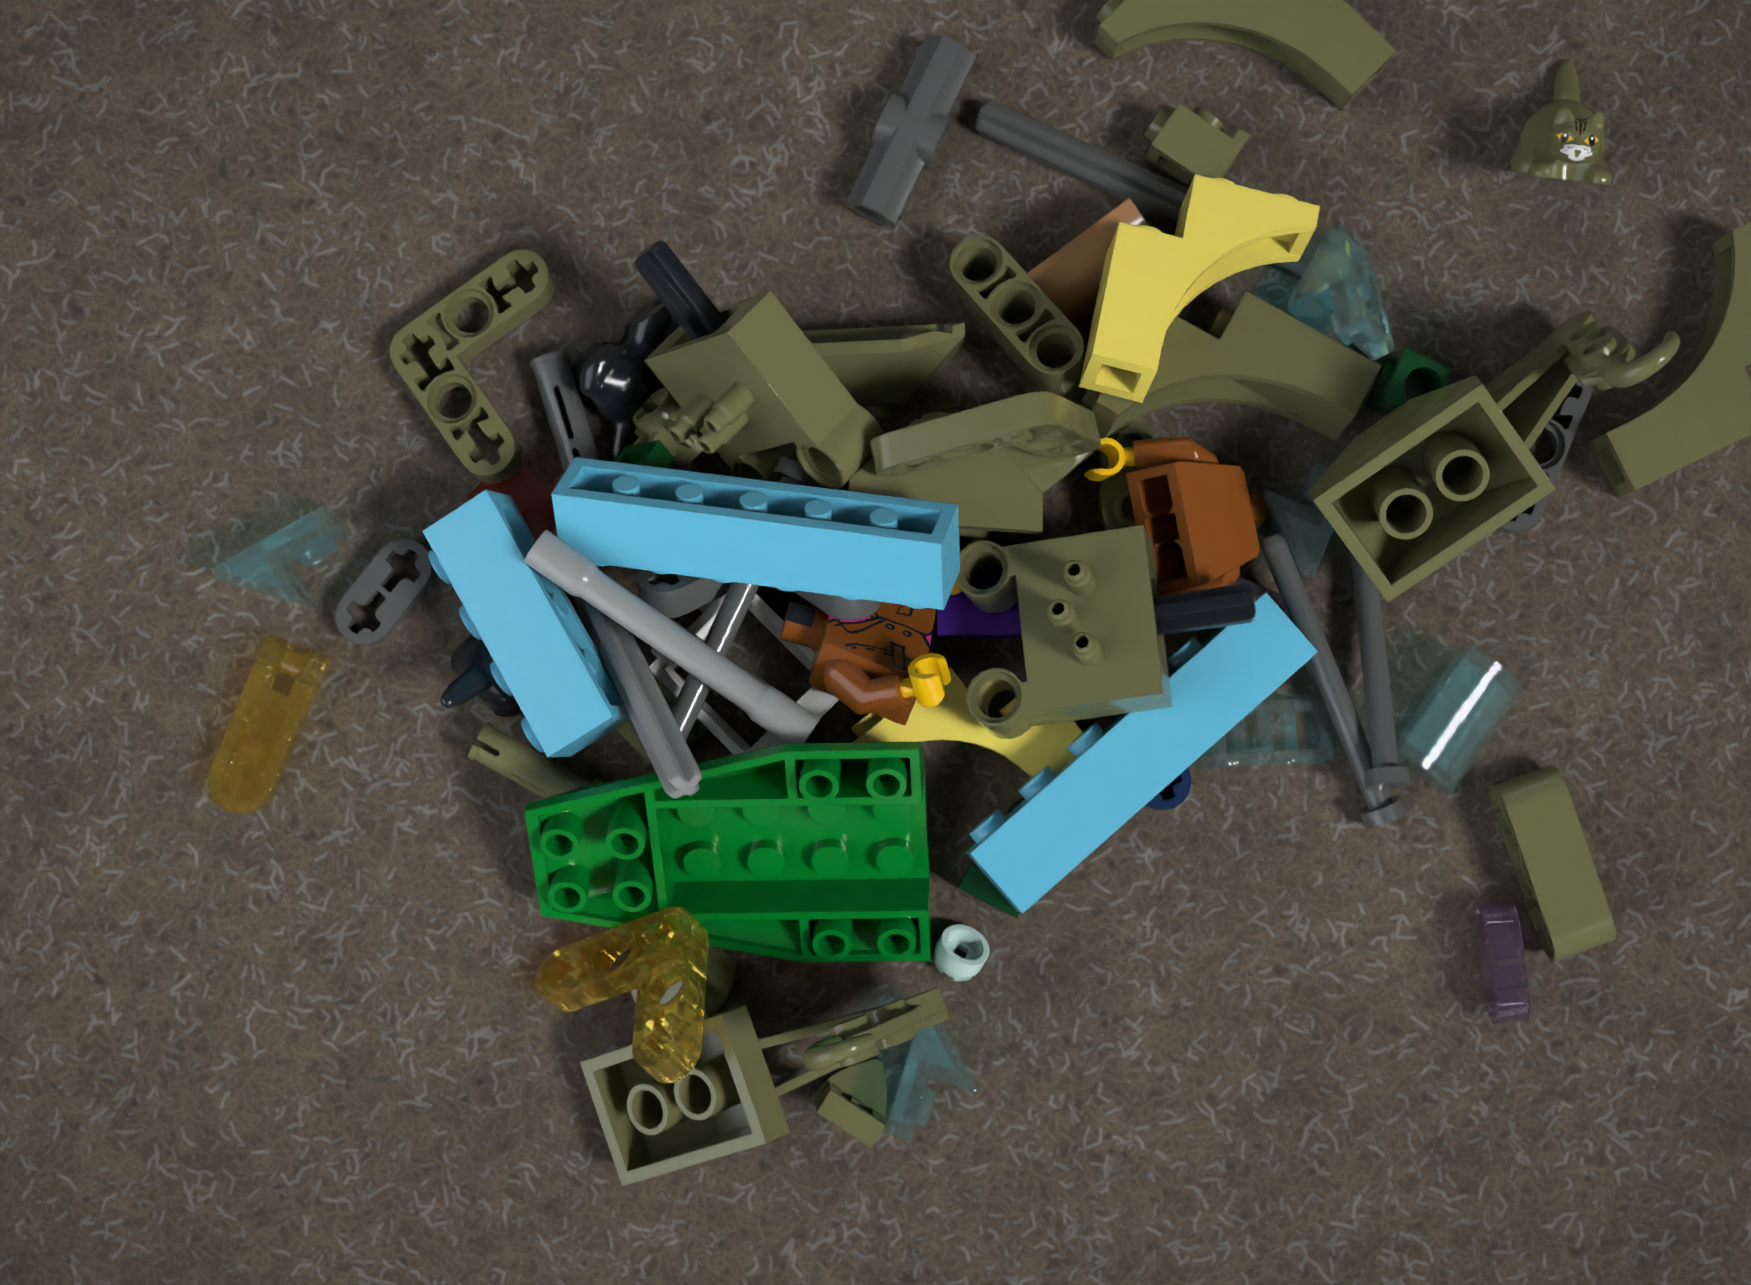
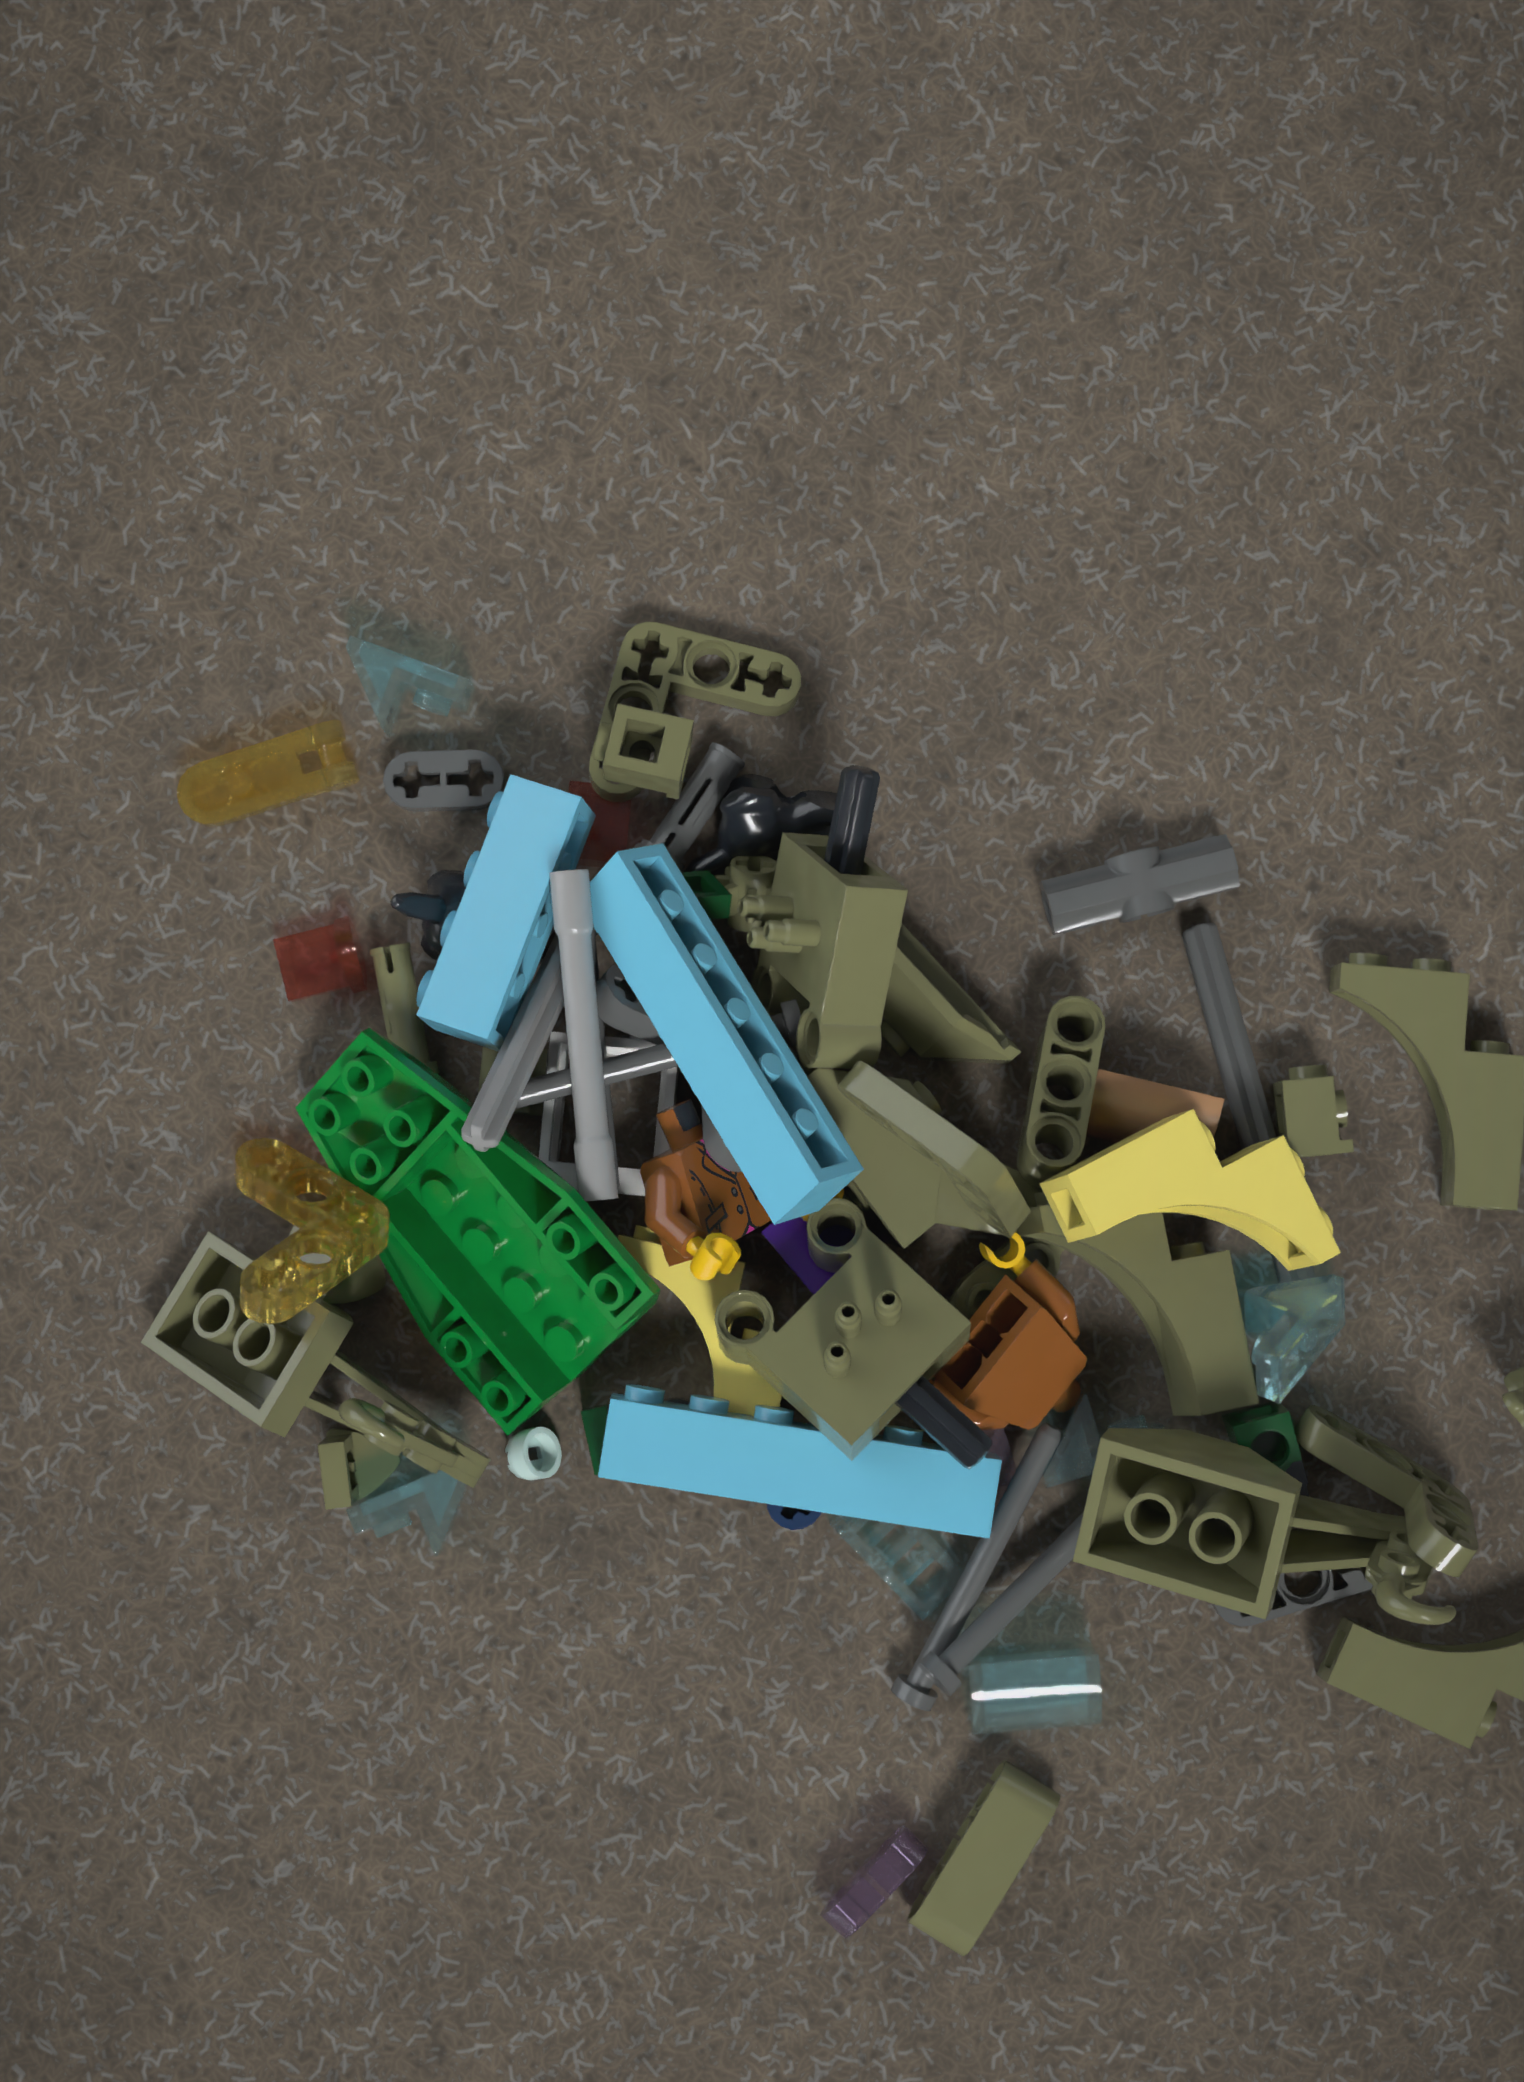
camera: 50 degrees right, 0 degrees up
none -> clear red tile [273,916,367,1002]
none -> olive brick [594,704,694,800]
none -> olive beam [1294,1405,1479,1577]

